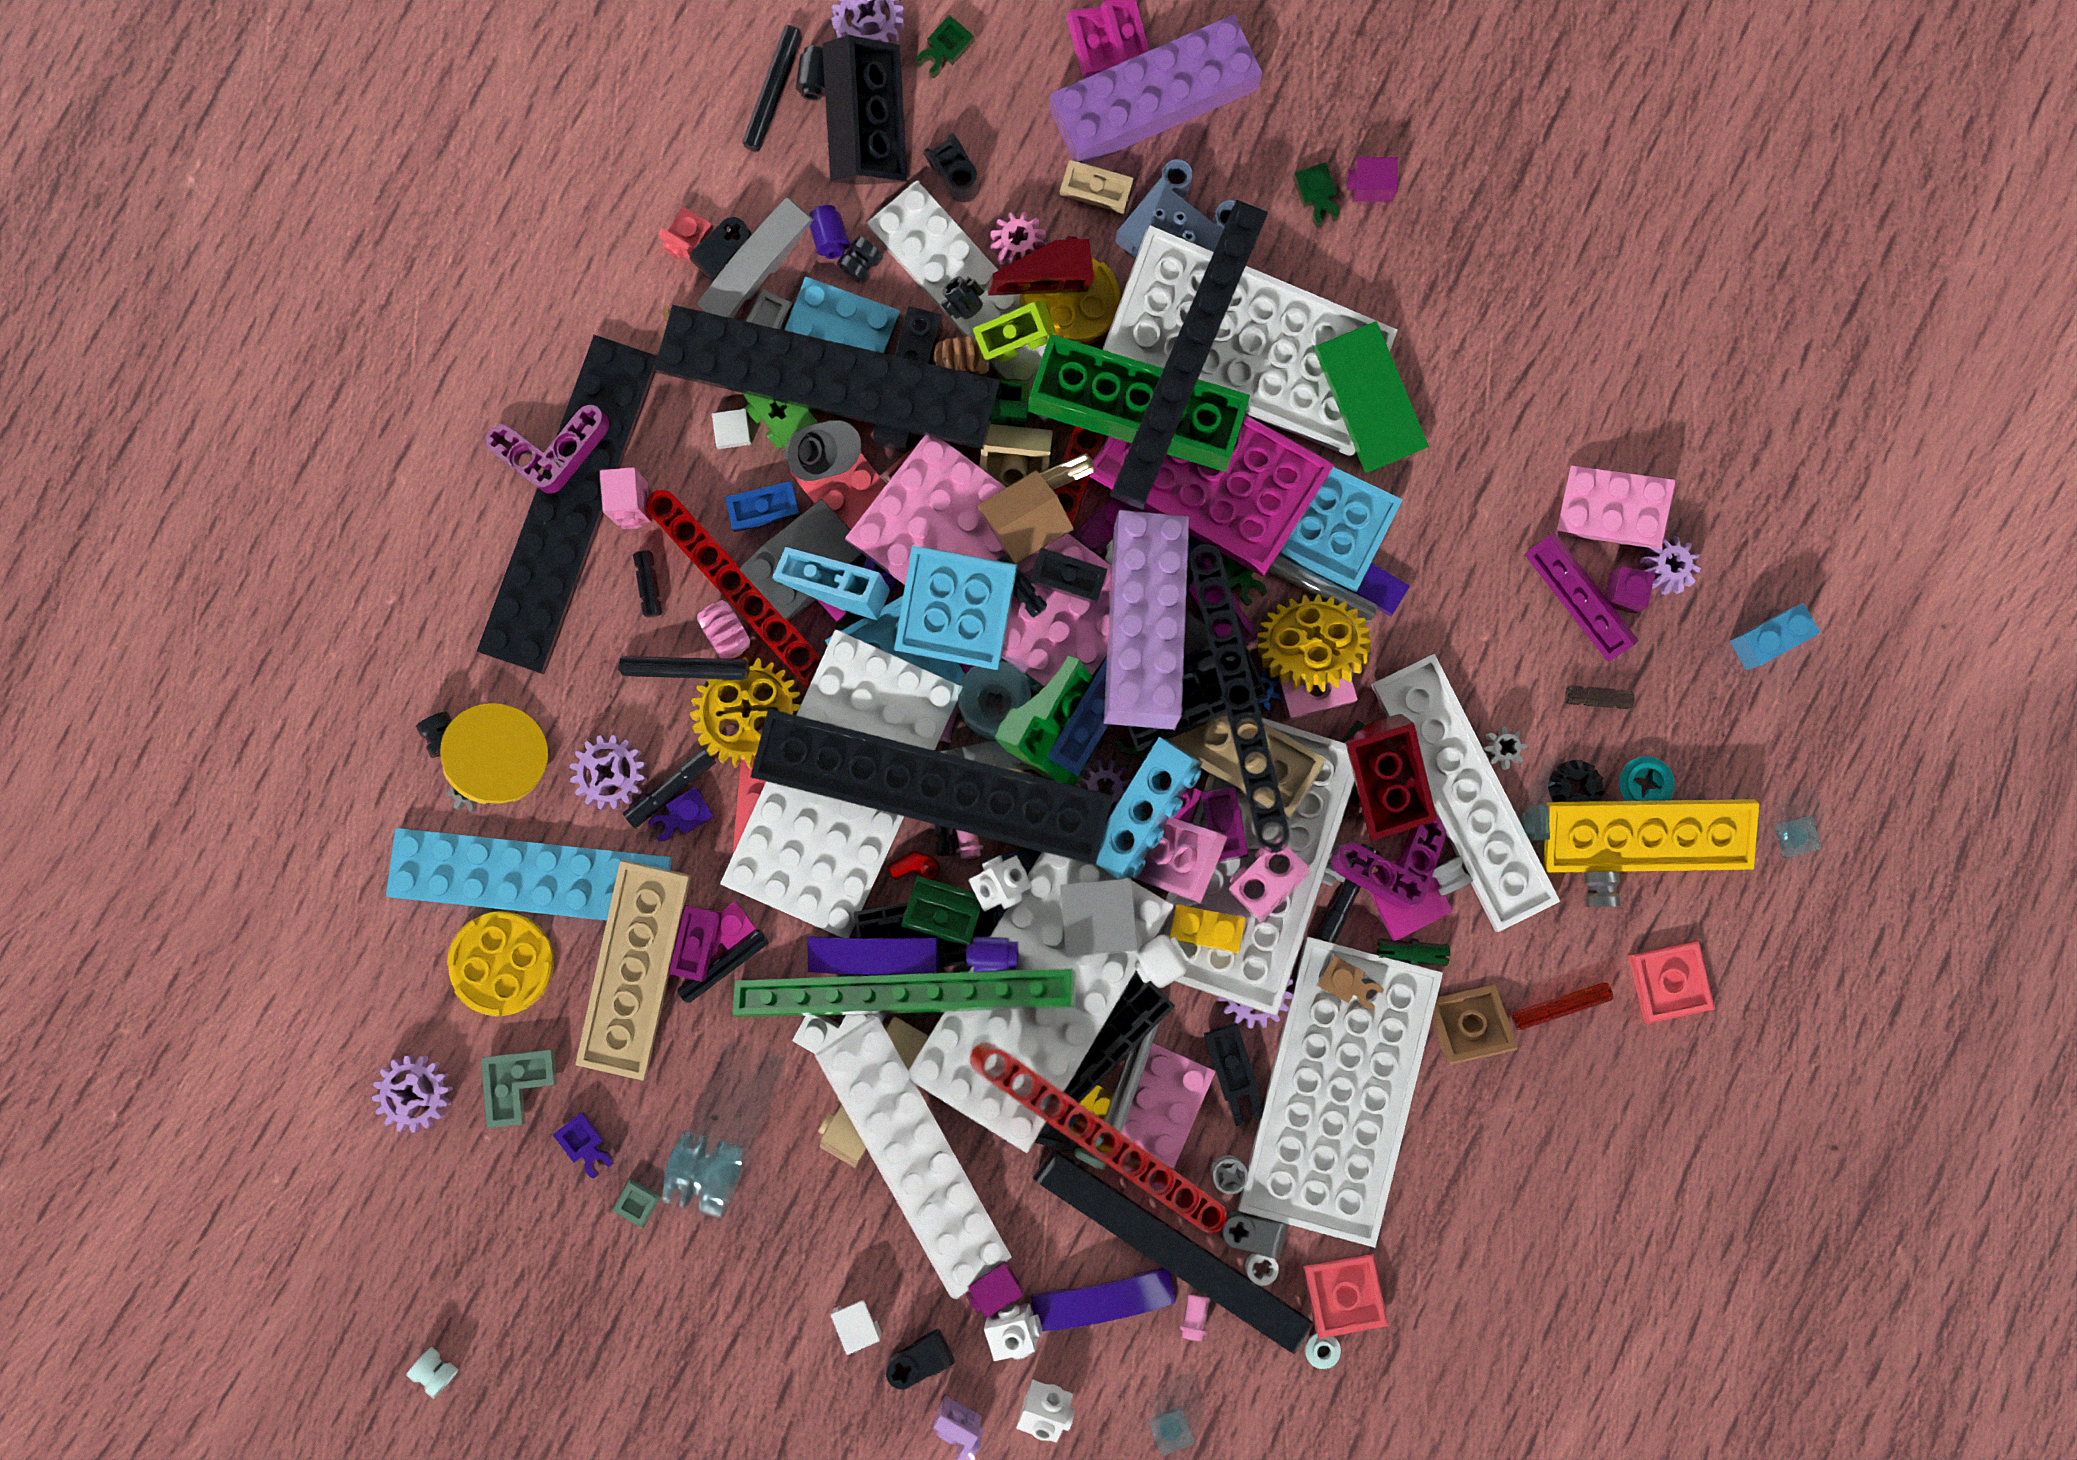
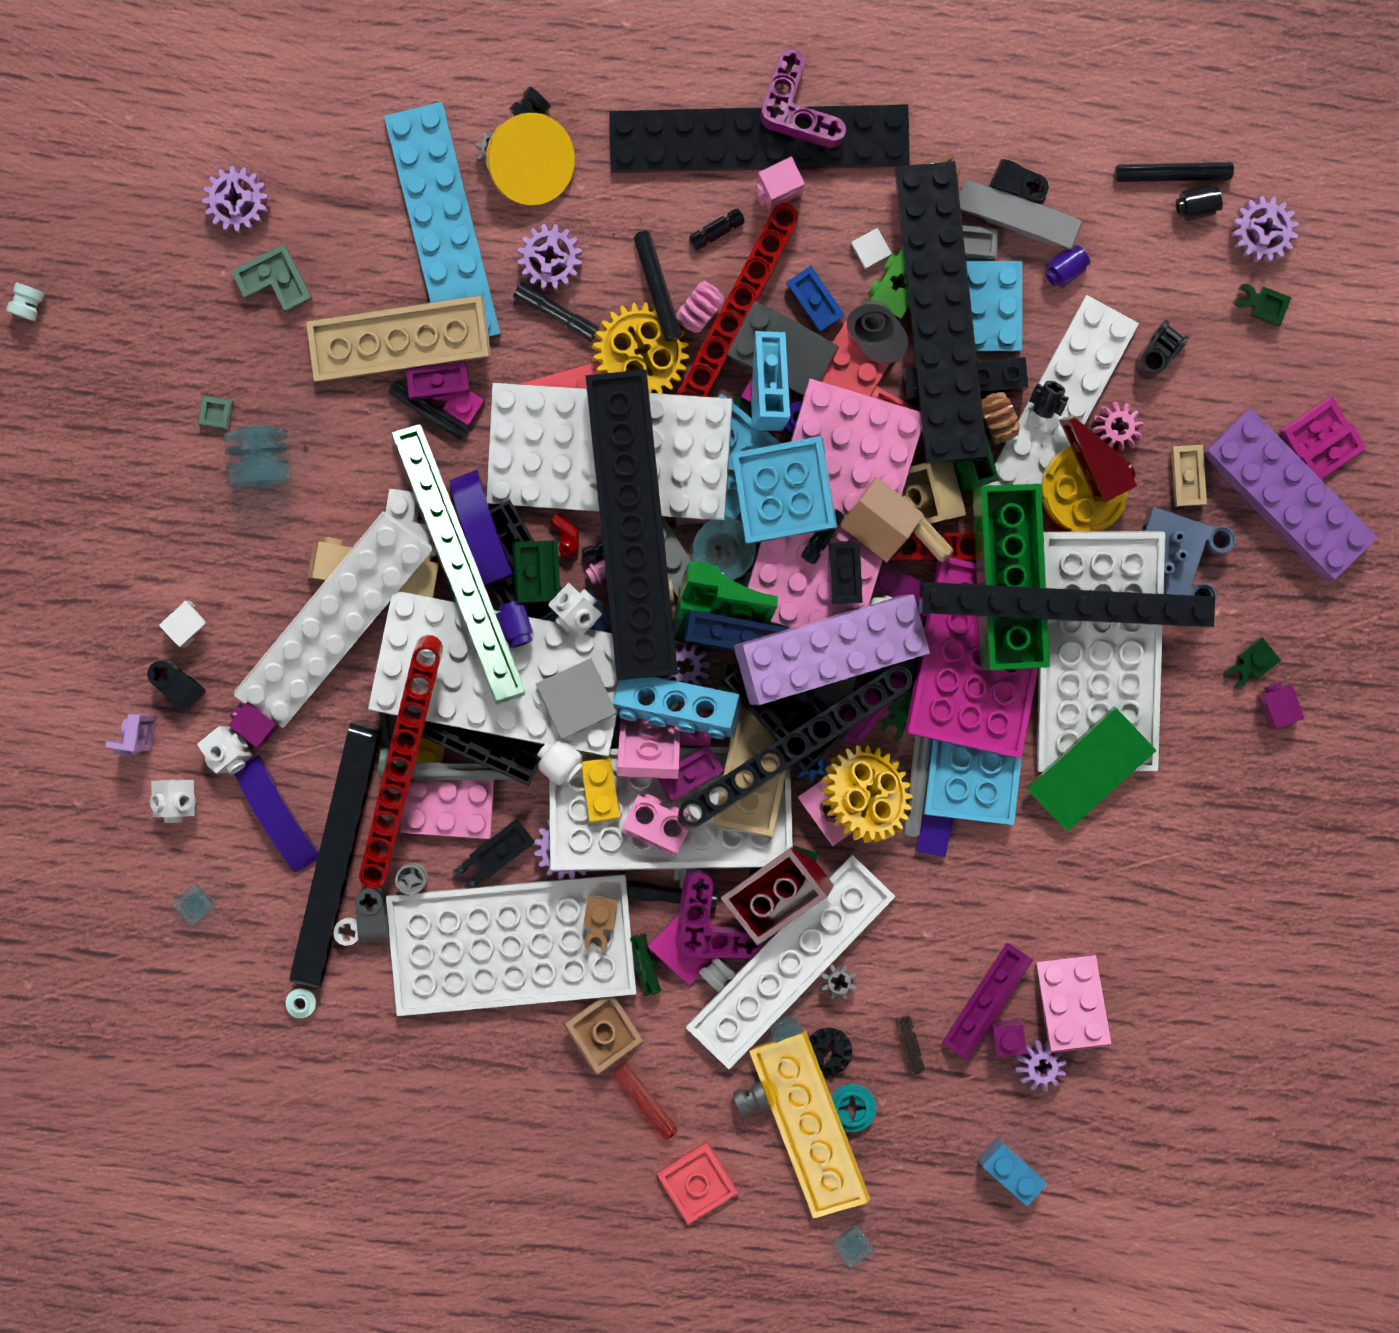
camera: 75 degrees right, 5 degrees up
yellow tile [447,911,554,1016] -> none
dark purple plate [553,1112,614,1179] -> none
dark purple plate [648,787,715,842] -> none
coral bracket [658,207,713,260] -> none
black slope [822,35,907,185] -> none
black wheel [836,236,884,284] -> none
lime brick [972,300,1057,363] -> none
bright pink pin [1180,1293,1210,1341] -> none
coral tile [1303,1254,1389,1339] -> none

